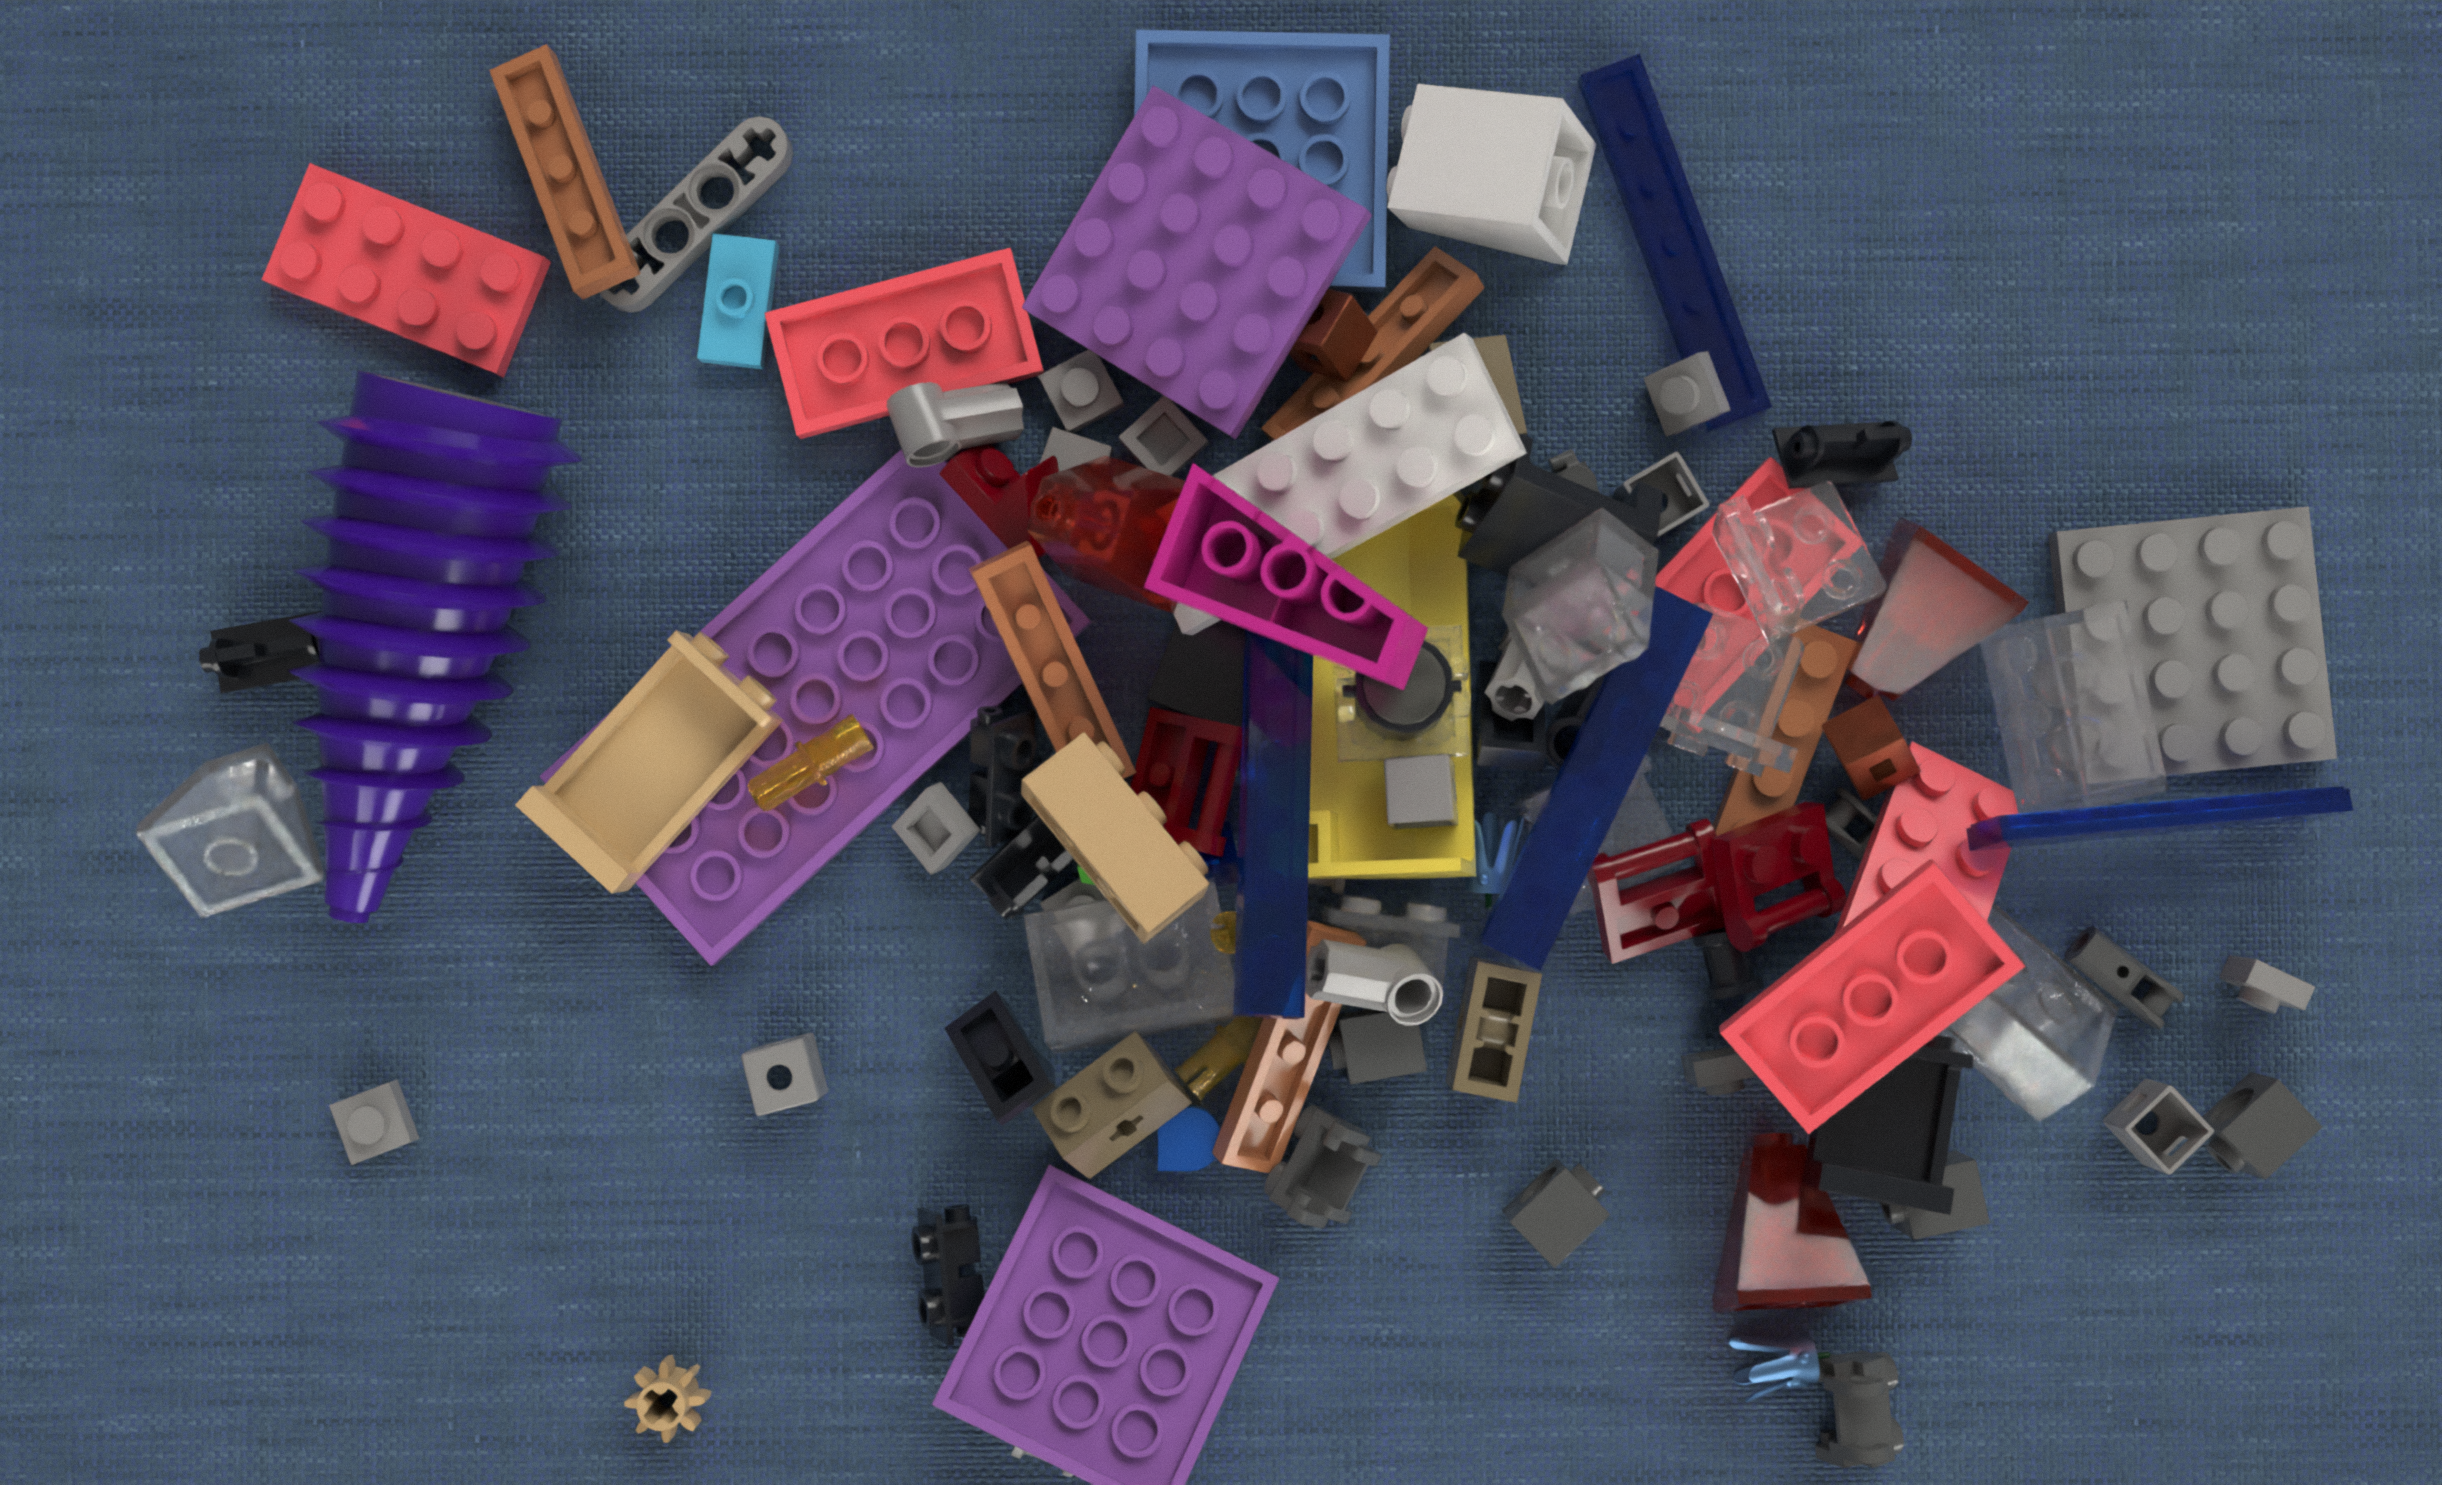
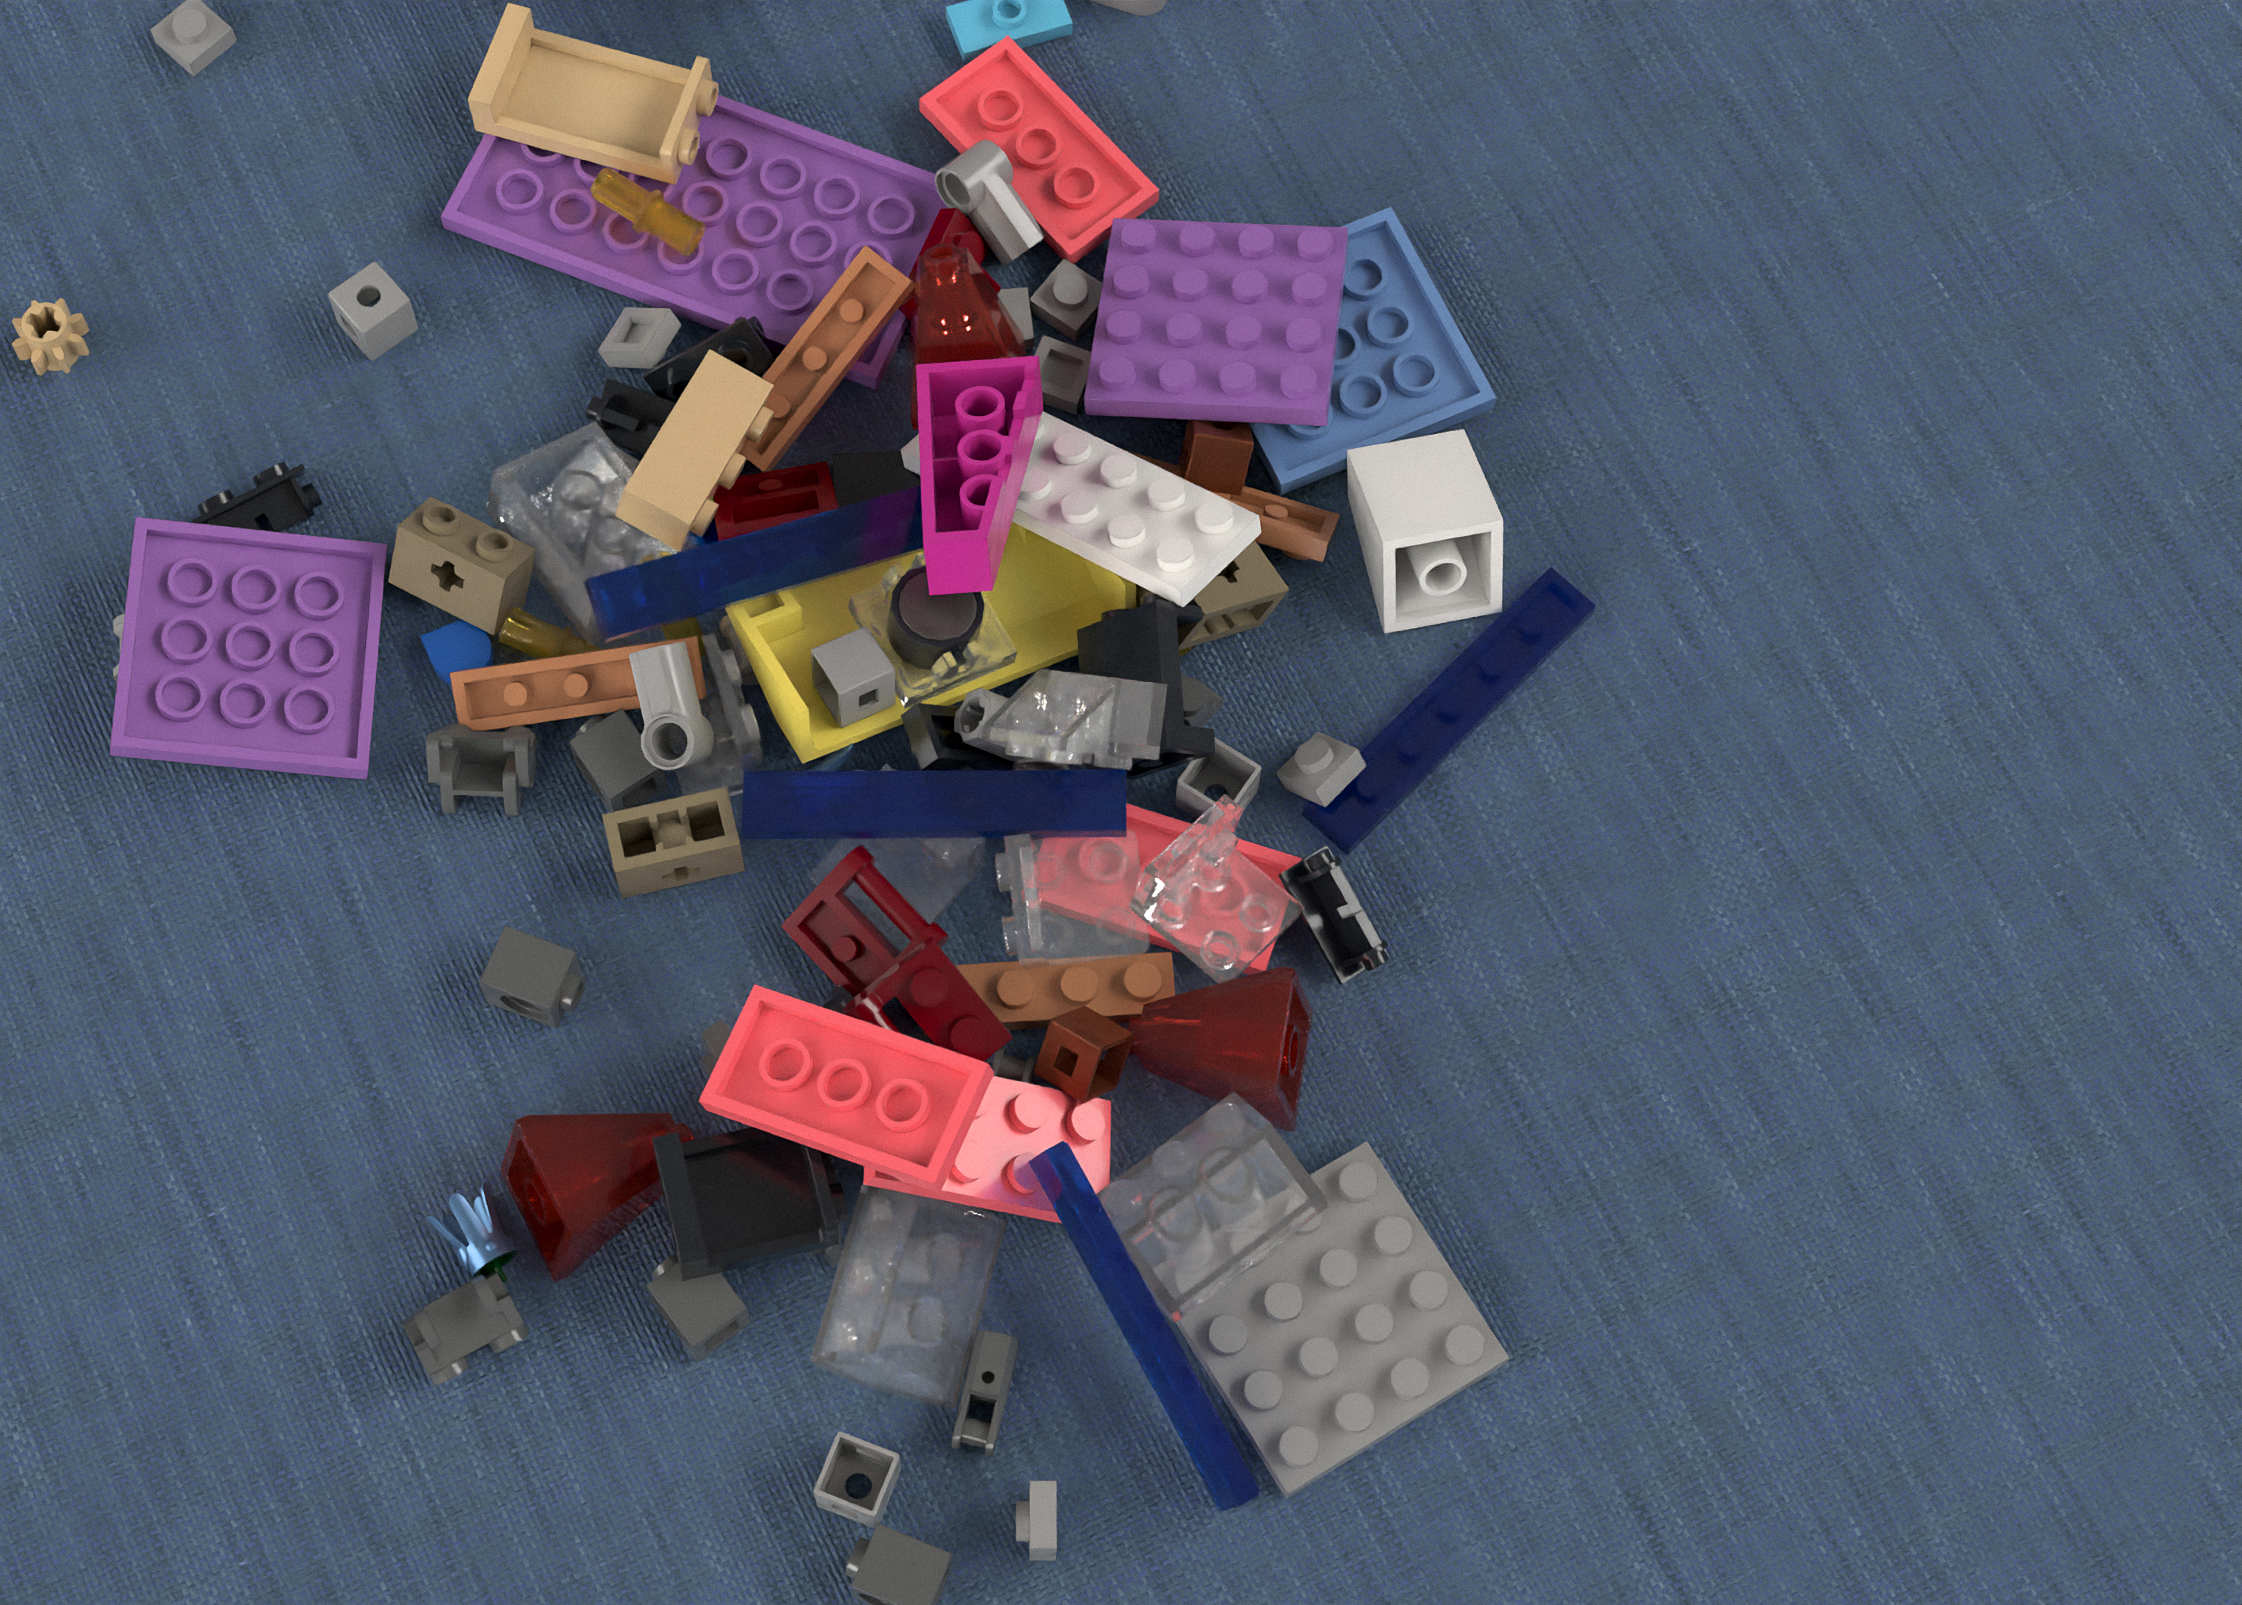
camera: 65 degrees right, 20 degrees down
black slope [944,991,1056,1126] -> none

